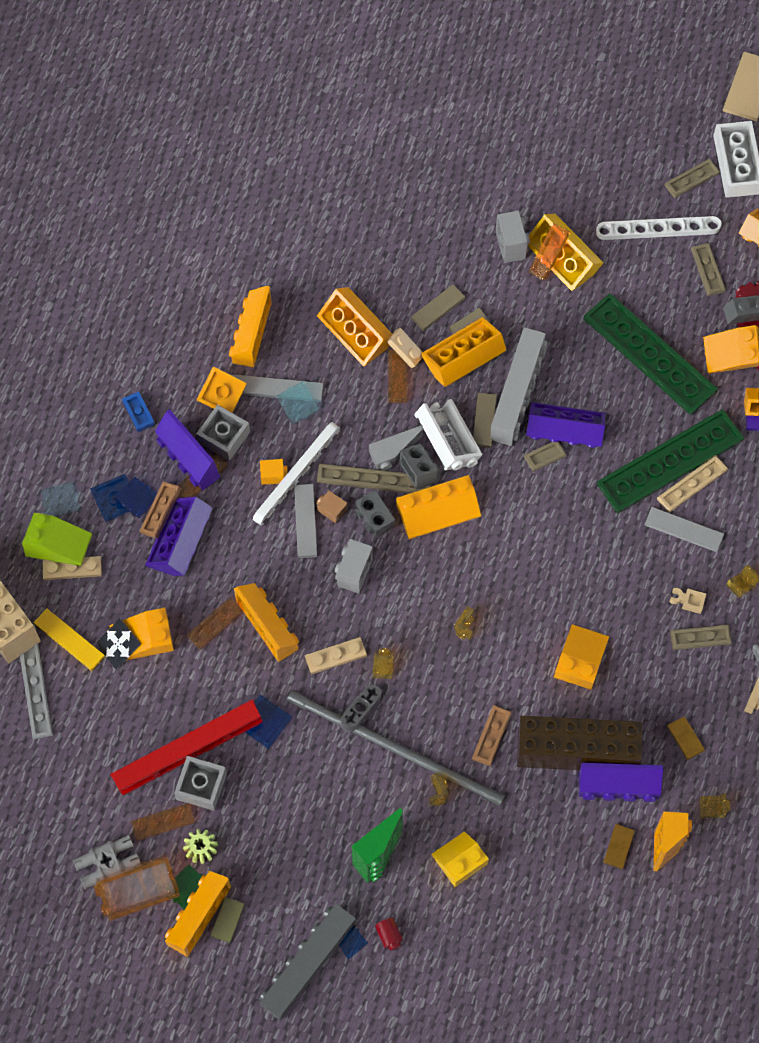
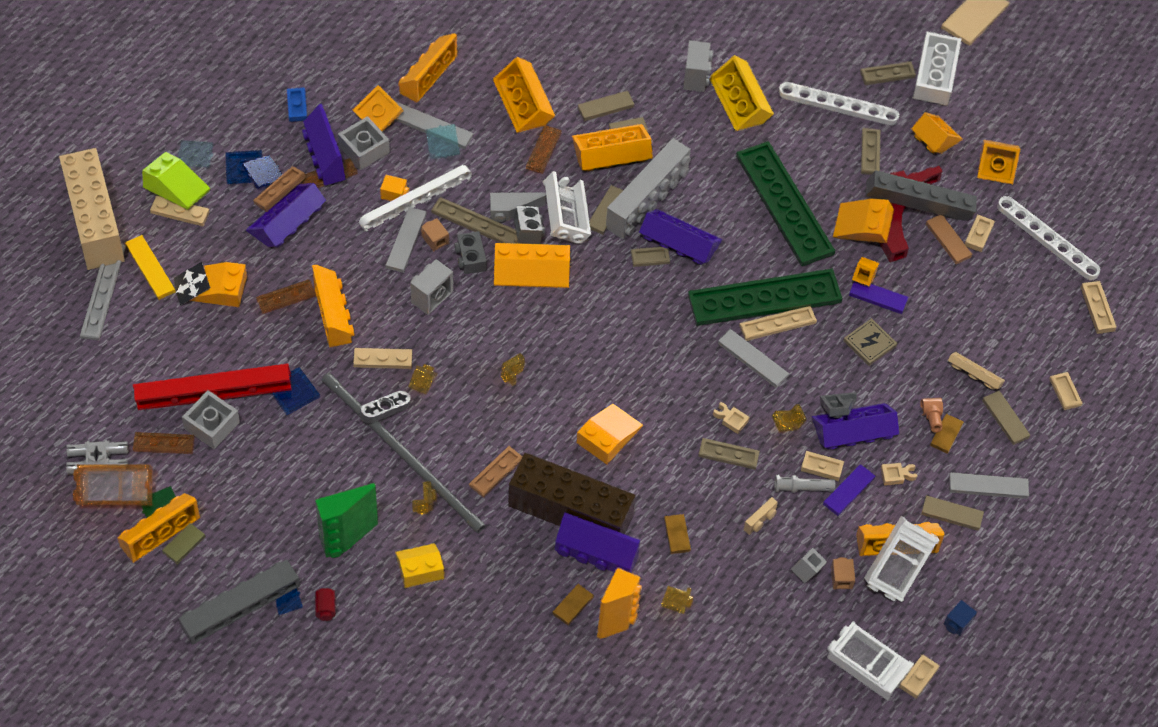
camera: 15 degrees right, 10 degrees down
yellowish green gear [183,829,218,864] -> none
tan plate [387,328,422,368] -> none
clear orange tile [528,223,571,281] -> none

